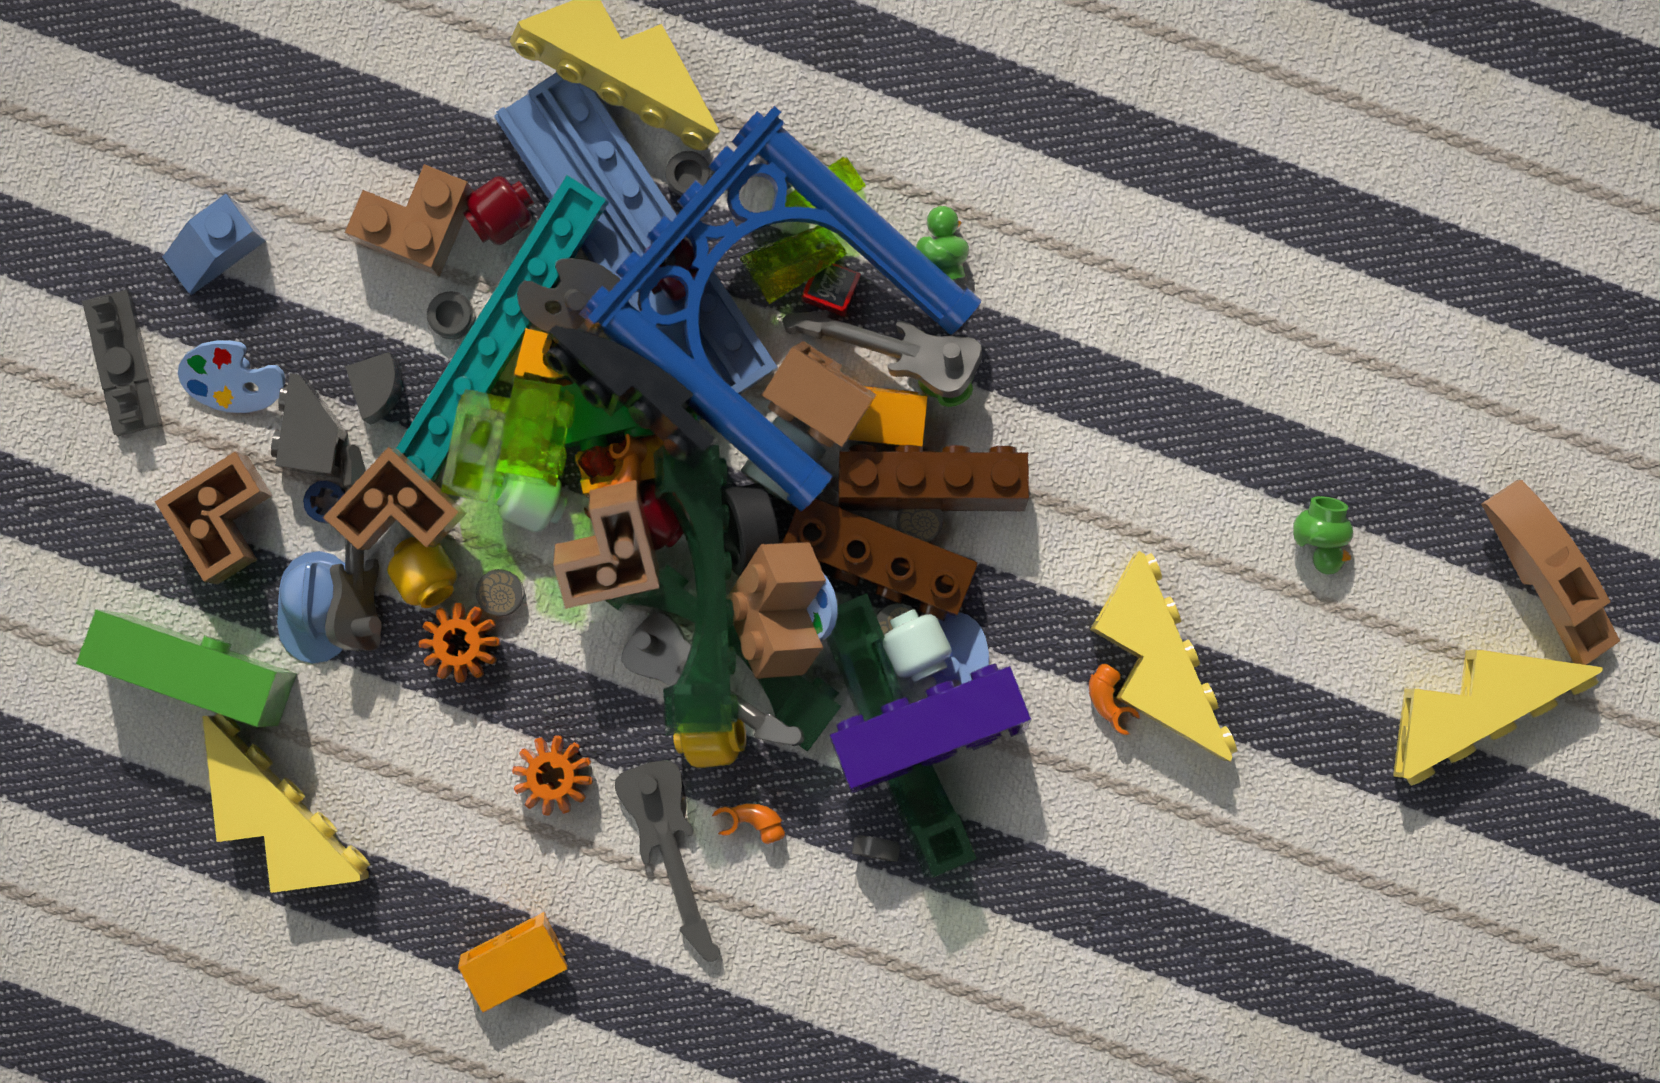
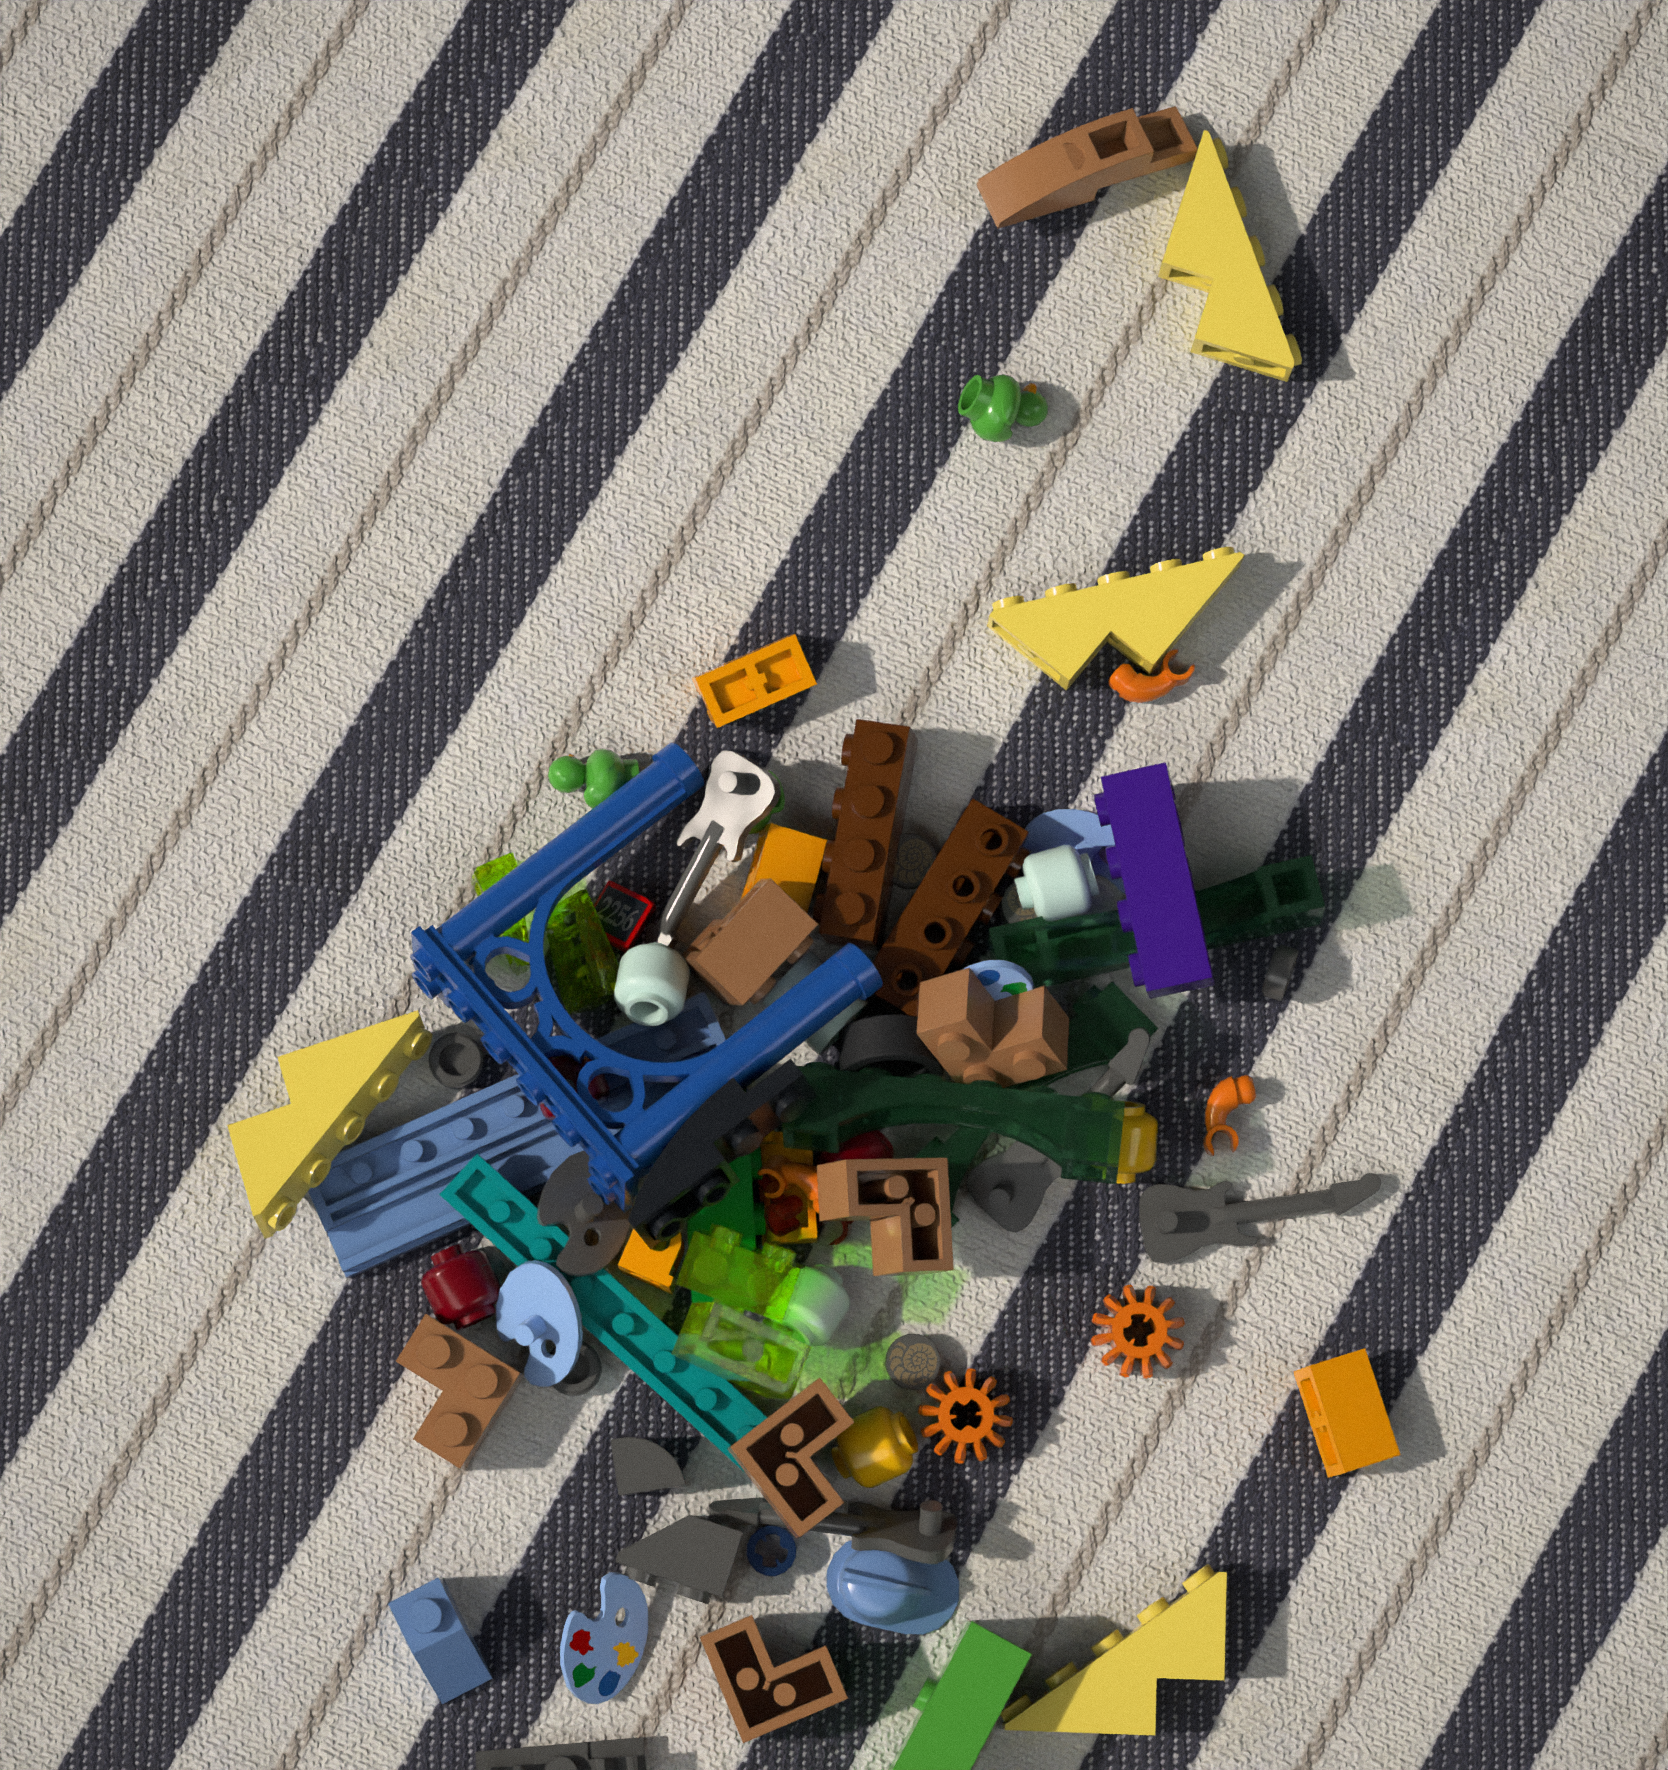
camera: 85 degrees left, 5 degrees down
none -> light blue piece [496,1260,583,1387]
none -> light aqua head [614,942,690,1026]
none -> light orange hinge [692,634,817,728]

